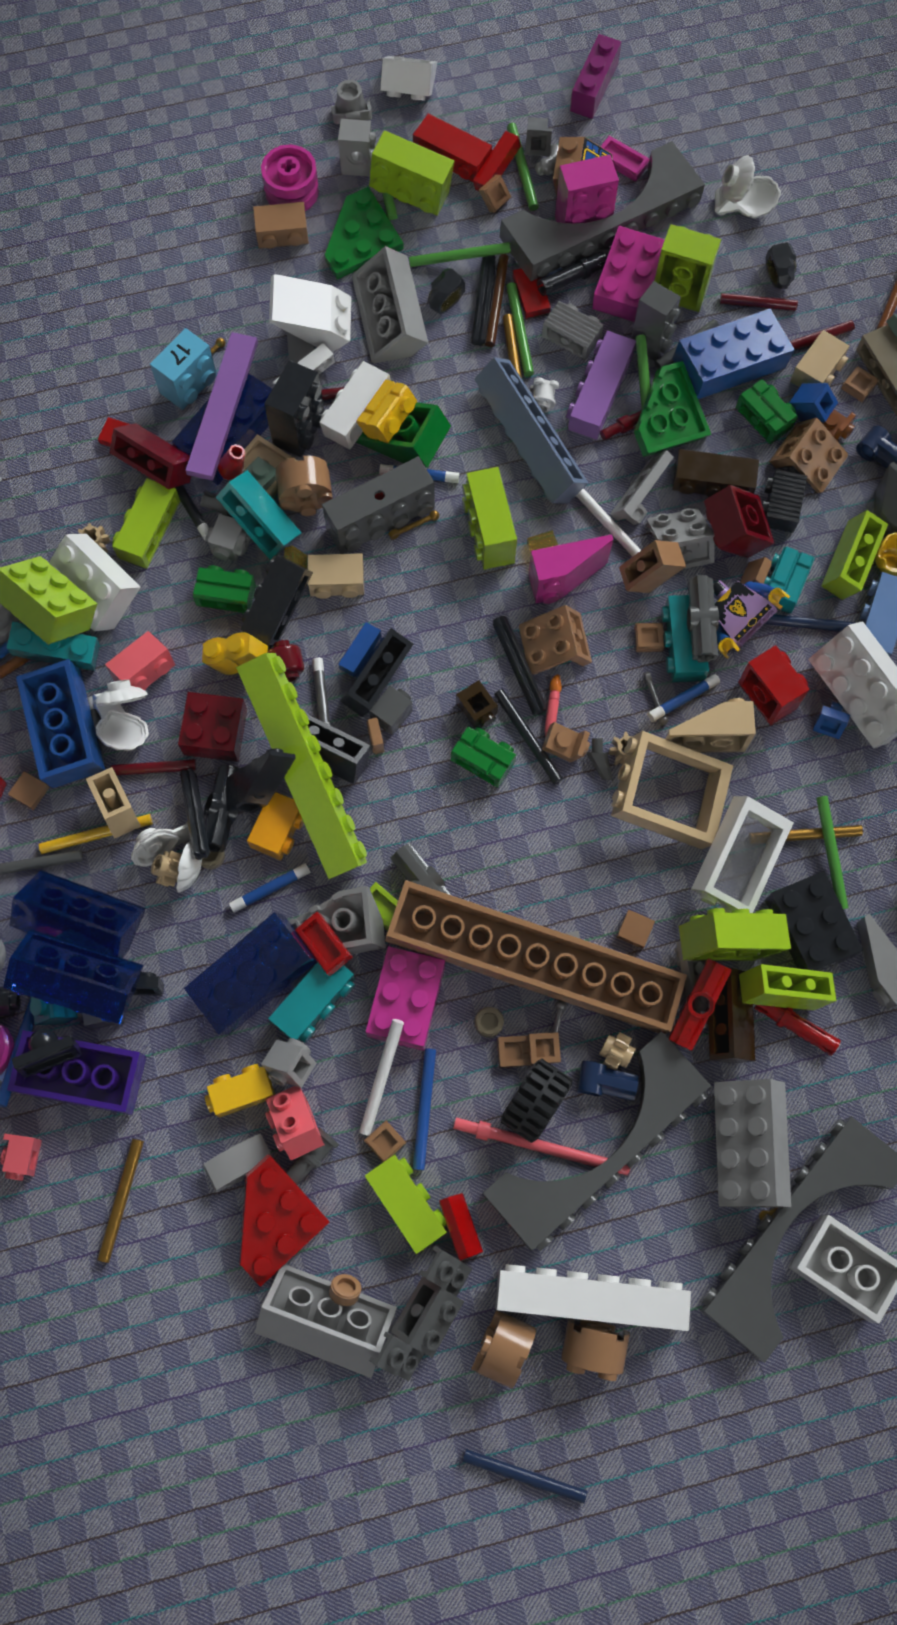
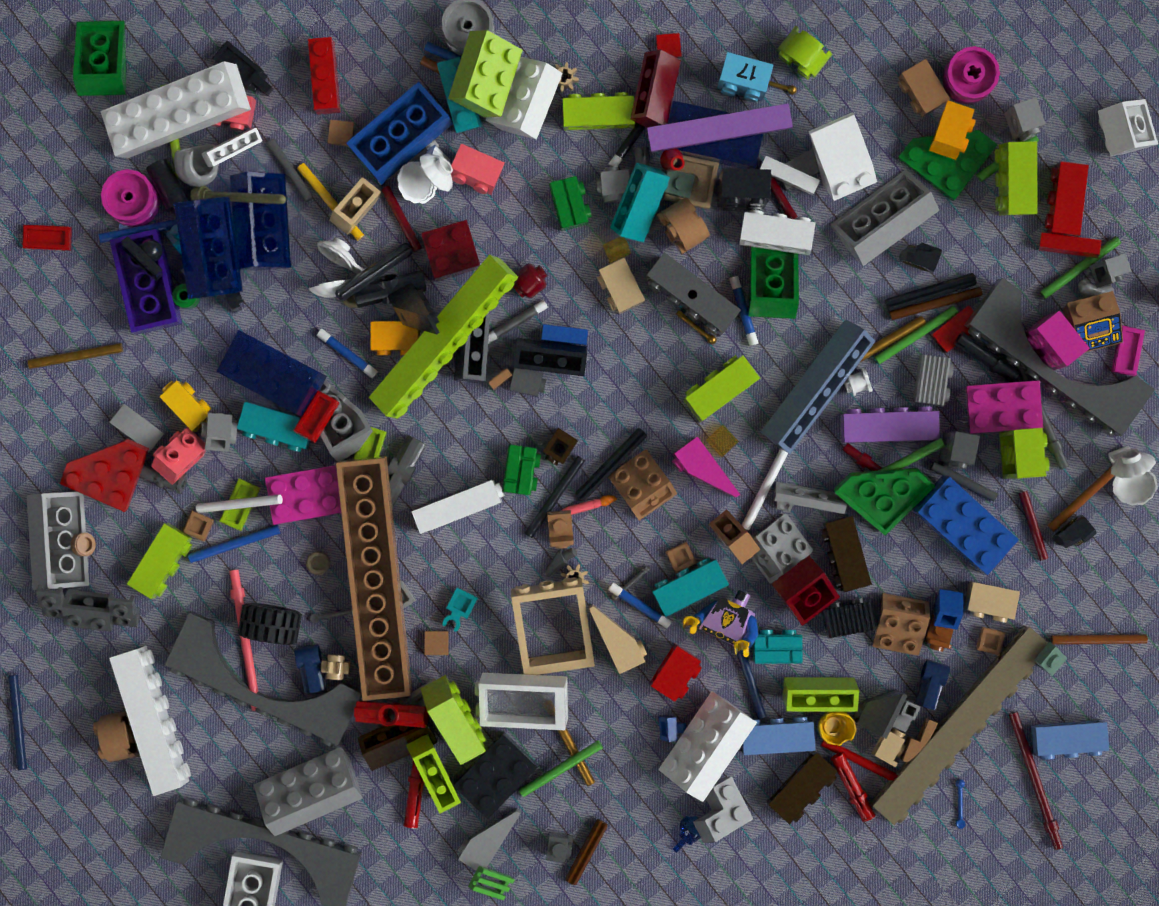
camera: 60 degrees right, 15 degrees up
coral brick [1,1133,42,1181] -> none
tan gear [151,851,182,887] -> none
yellow brick [202,632,268,675] -> none
black brick [241,555,313,645] -> none
light grey piece [331,80,373,124] -> none
yellow brick [356,379,417,443] -> none
bright green bar [409,242,511,267] -> none
red tile [439,1193,483,1261] -> none
medium nougat brick [471,1310,536,1389] -> none
medium nougat tile [479,175,511,212] -> none
medium nougat slope [497,1032,561,1068] -> none
dark grey piece [687,575,719,662] -> none
green brick [735,379,798,444] -> none
medium nougat tile [740,557,772,584] -> none
dark red bar [790,320,855,351] -> none
none -> green brick [172,284,200,309]
none -> olive piece [191,186,286,205]
none -> lime tile [219,478,261,531]
none -> white window [412,480,505,534]
none -> teal plate [442,587,478,632]
none -> lime brick [777,26,832,80]
none -> light orange brick [929,100,976,160]
none -> dark orange bar [1047,466,1115,532]

